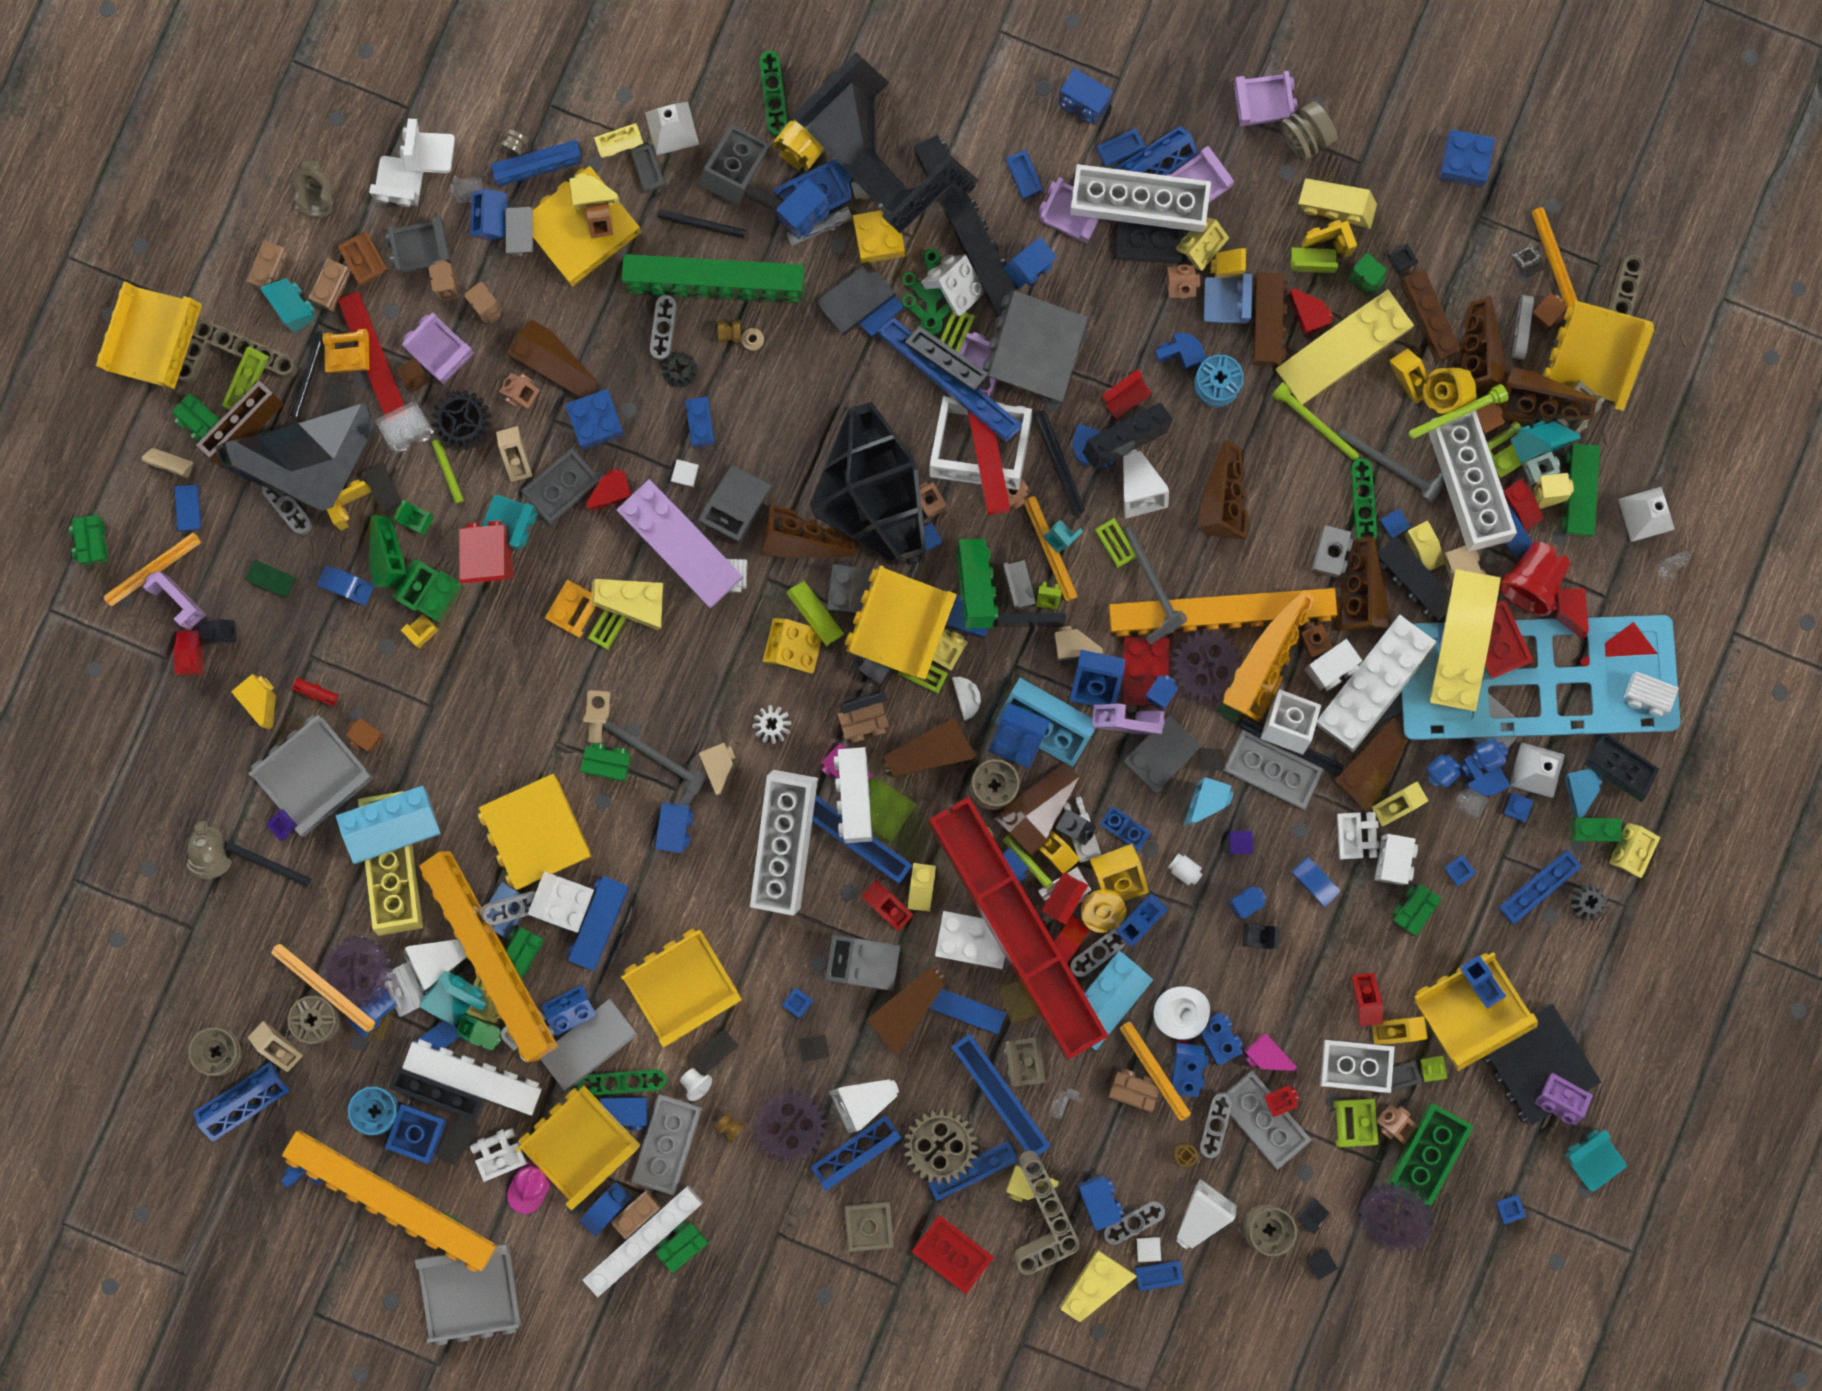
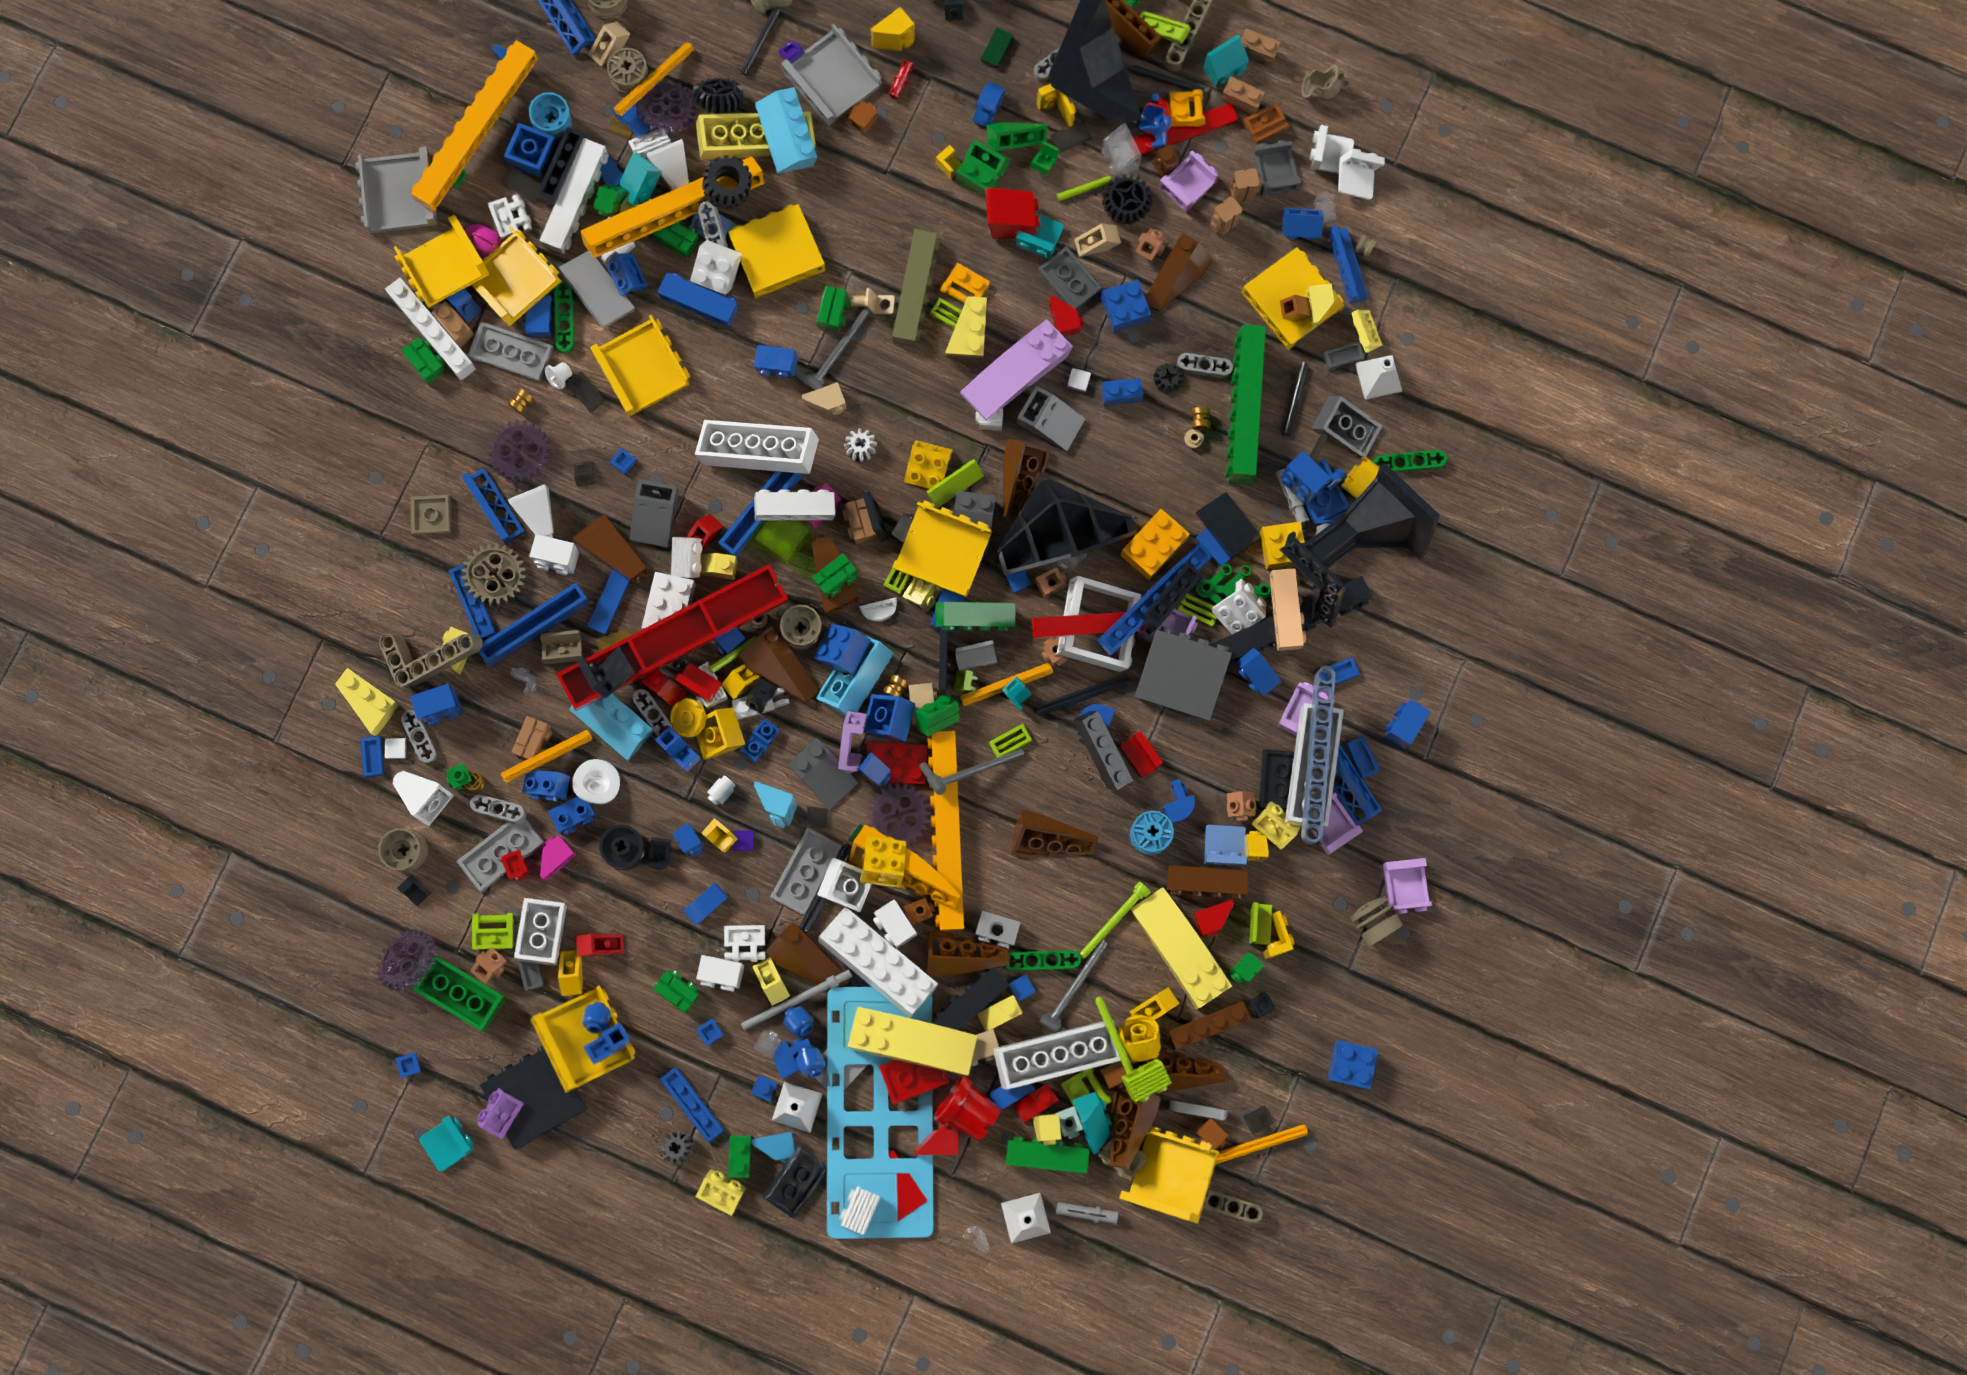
camera: 85 degrees right, 5 degrees down
light grey panel [506,207,533,256] -> none
red plate [912,1215,994,1294] -> none
white slope [1123,450,1169,519] -> none
light yellow wedge [1298,178,1377,229] -> none
black tile [1306,1248,1338,1280] -> none
lime tile [1419,1056,1447,1082] -> none
none -> yellow panel [394,214,490,308]
none -> green bracket [446,763,472,792]
none -> white brick [529,534,579,576]
none -> black bracket [578,646,635,699]
none -> blue head [583,1002,611,1034]
none -> black wheel [599,824,646,871]
none -> white brick [671,537,702,578]
none -> black gear [693,77,744,114]
none -> yellow panel [701,818,738,853]
none -> black tyre [702,156,752,210]
none -> light grey bar [741,970,852,1030]
none -> green brick [812,553,858,598]
none -> yellow bracket [860,836,906,888]
none -> pearl gold wheel [883,674,909,697]
none -> olive brick [892,229,940,347]
none -> green brick [915,695,960,736]
none -> light grey pin [1056,1202,1118,1224]
none -> light orange brick [1120,509,1190,581]
none -> lime brick [1121,1059,1172,1103]
none -> blue piece [1139,93,1172,150]
none -> light nougat brick [1269,569,1306,651]
none -> sand blue beam [1301,666,1335,845]
none -> blue pin [1325,468,1347,492]

